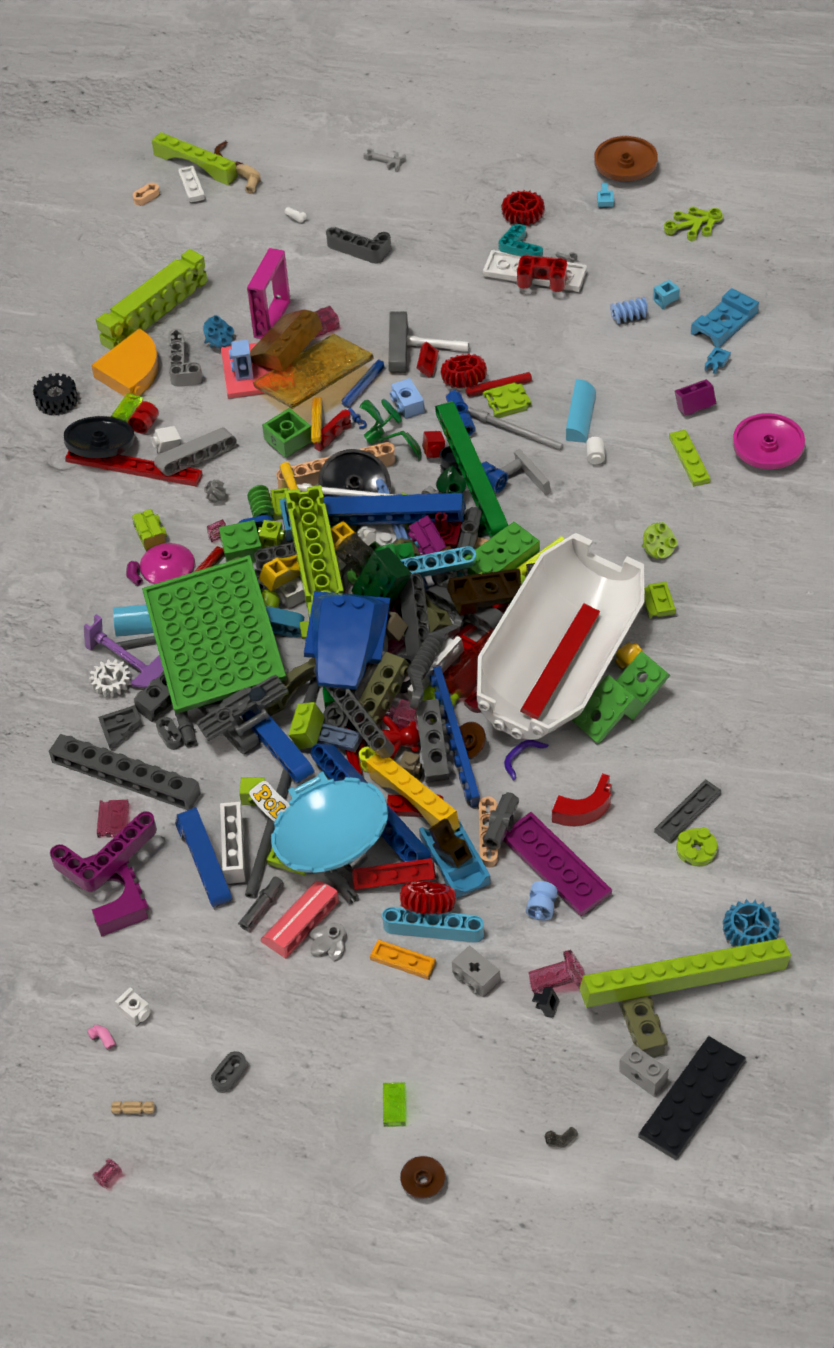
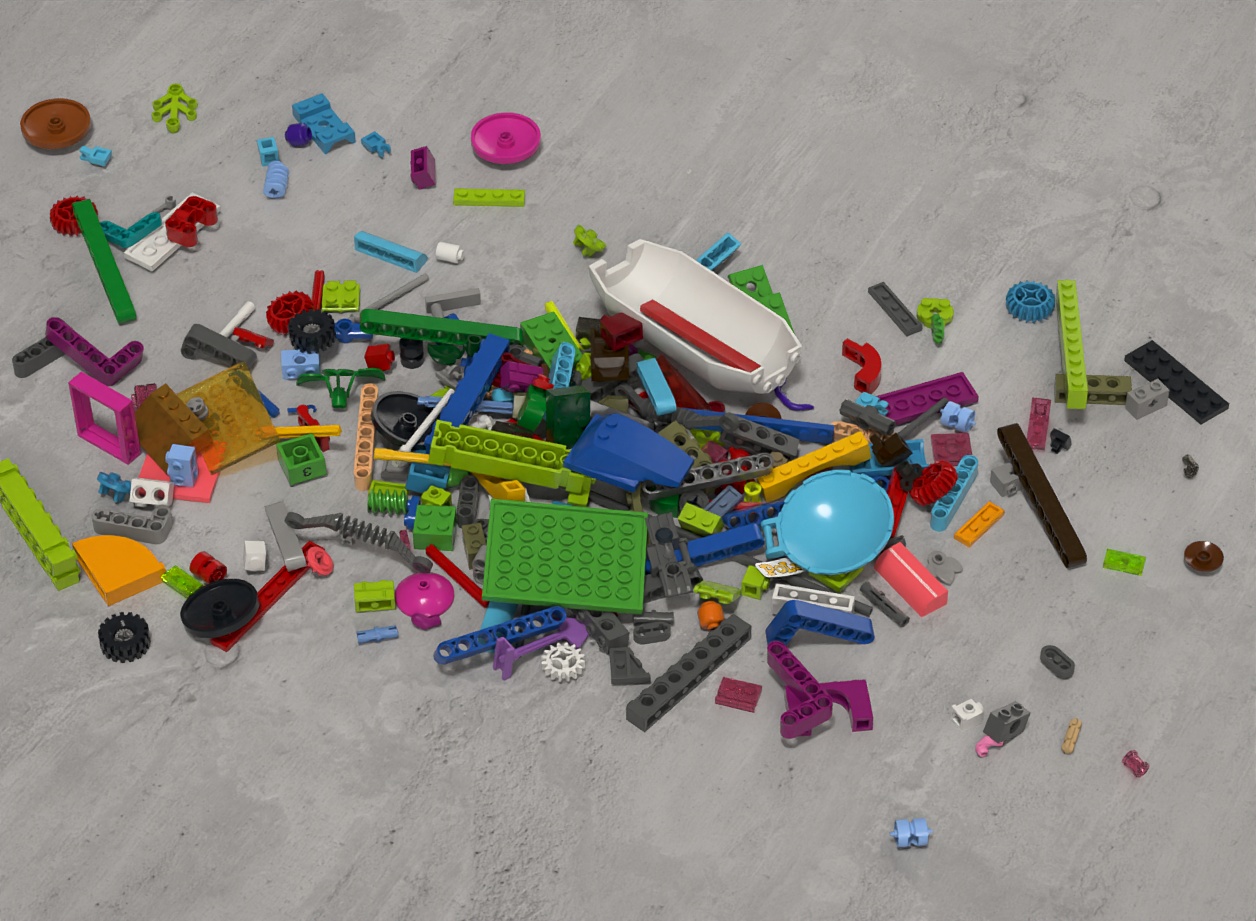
camera: 75 degrees left, 5 degrees down
none -> magenta beam [45,317,144,386]
none -> green beam [72,199,137,324]
none -> white brick [129,477,174,508]
none -> light grey wheel [186,397,209,421]
none -> dark grey piece [284,512,433,573]
none -> dark purple head [285,123,312,146]
none -> black bush [288,309,336,354]
none -> coral gear [305,547,333,576]
none -> medium blue pin [356,625,398,644]
none -> blue beam [433,606,567,665]
none -> red plate [531,373,554,390]
none -> dark red torso [600,313,643,351]
none -> medium azure beam [636,358,677,416]
none -> lime plate [694,580,741,604]
none -> medium azure brick [696,233,741,271]
none -> orange head [697,601,725,632]
none -> medium azure plate [855,392,889,416]
none -> pearl dark grey piece [896,461,922,492]
none -> dark grey bar [897,397,949,438]
none -> bright green gear [931,314,944,344]
none -> clear pink plate [931,433,972,466]
none -> dark grey brick [983,701,1031,743]
none -> dark brown beam [997,423,1087,568]

